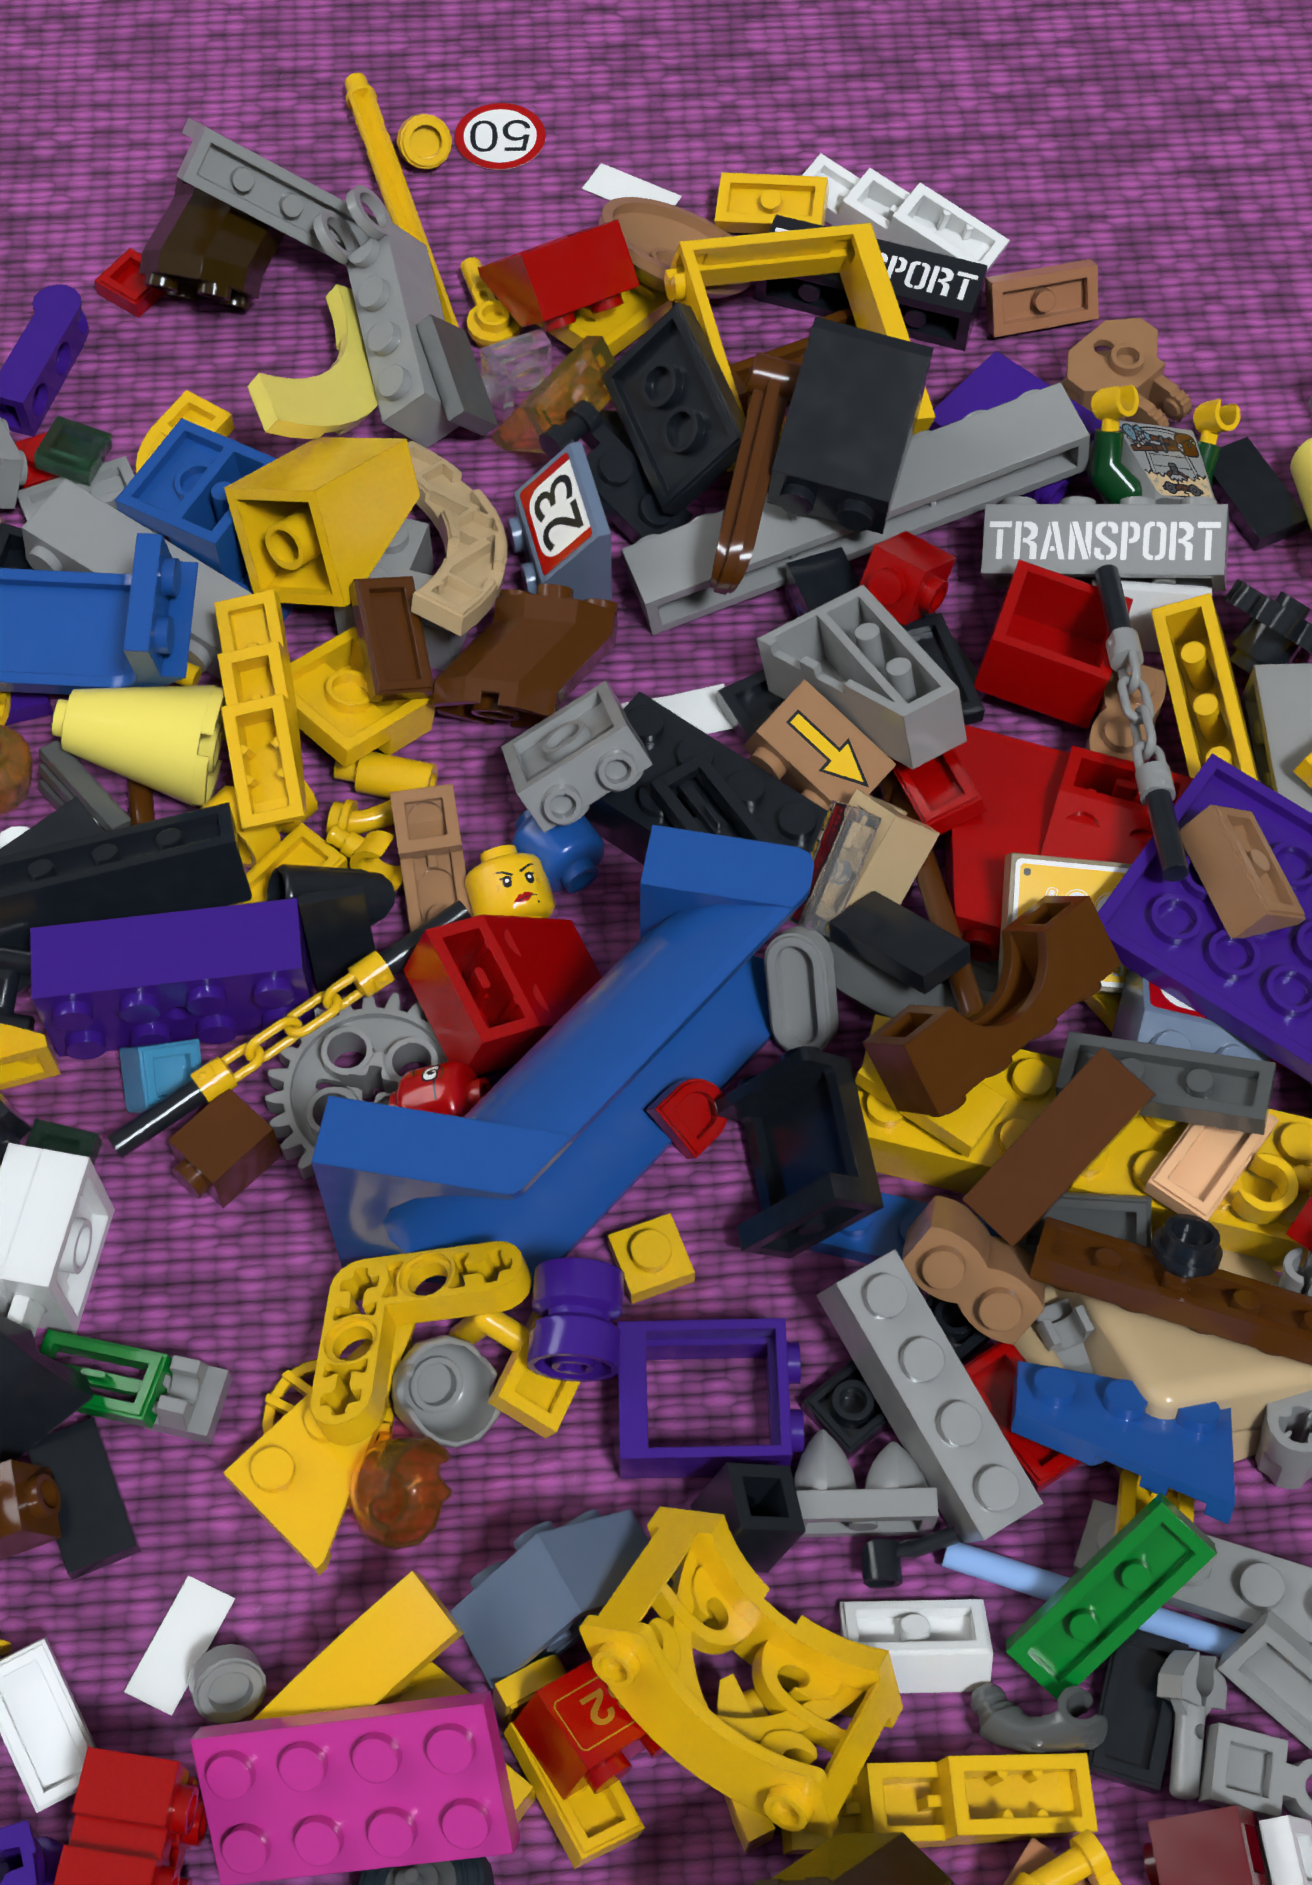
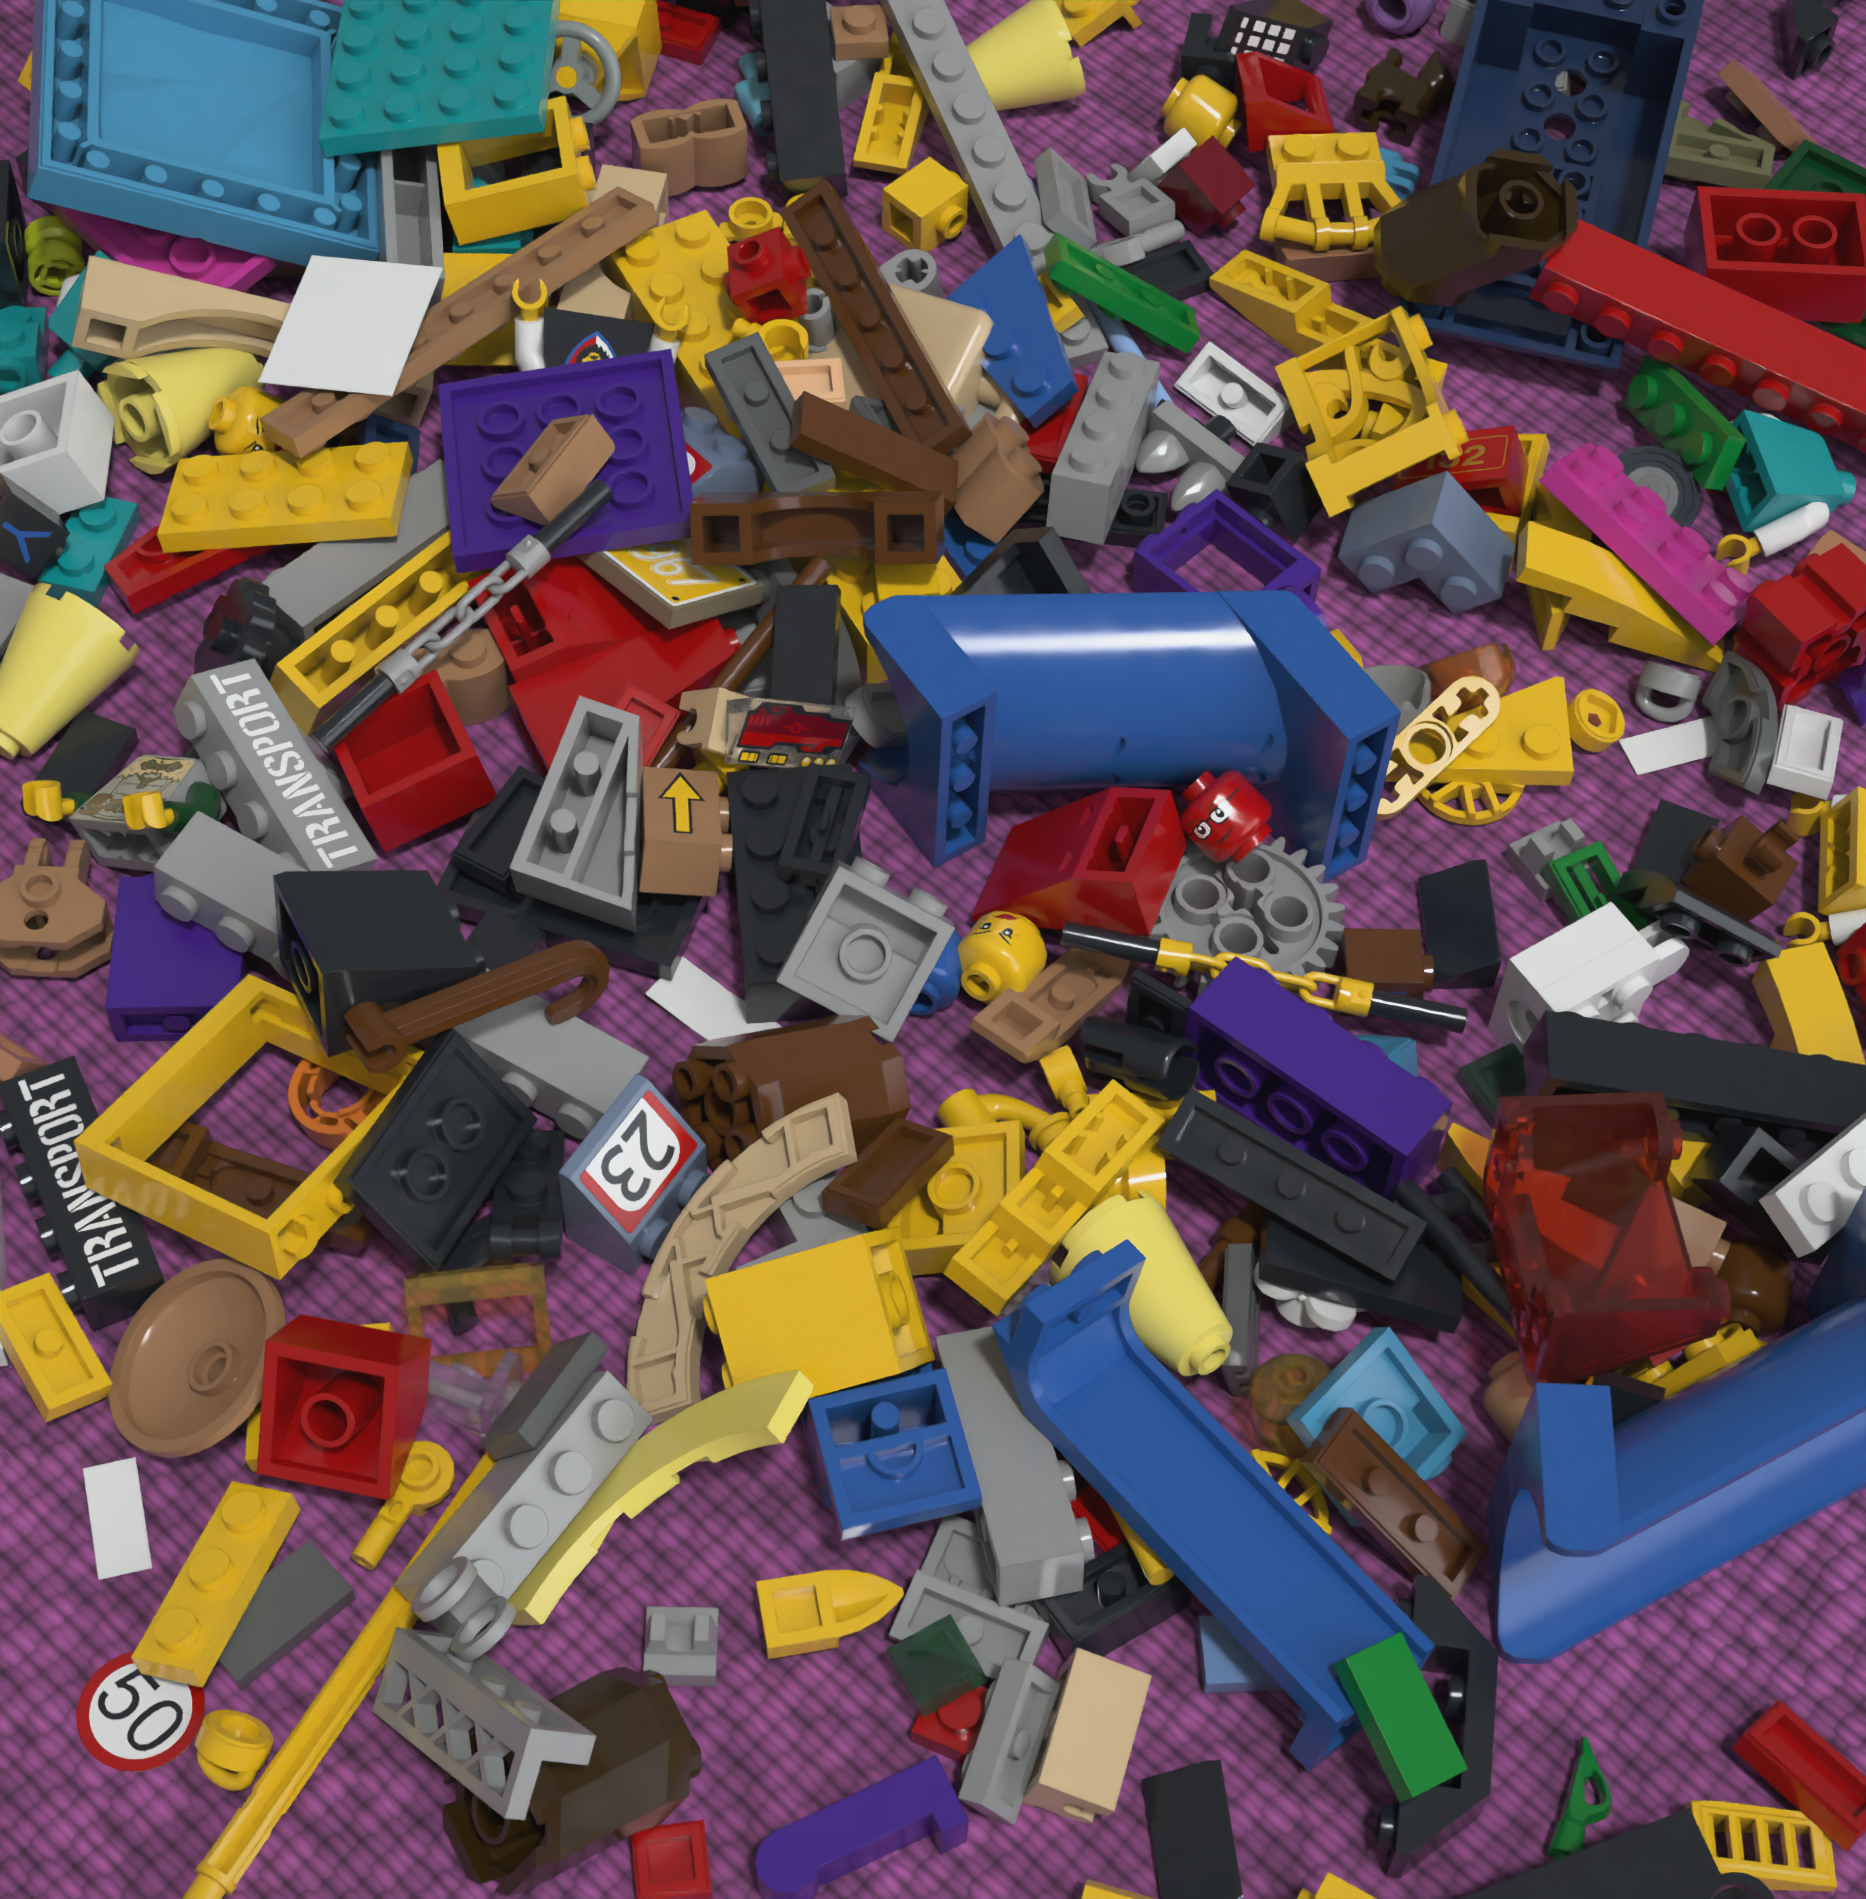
camera: 135 degrees left, 5 degrees down
red brick [859,531,956,626] -> none
dark grey piece [970,1683,1108,1754] -> none
black plate [1151,1214,1223,1278] -> none
none -> yellow plate [131,1481,301,1688]
none -> dark grey tile [217,1540,356,1691]
none -> light grey tile [643,1606,719,1687]
none -> black slope [1417,859,1501,988]
none -> yellow tile [1567,689,1625,752]
none -> dark grey tile [1701,650,1778,795]

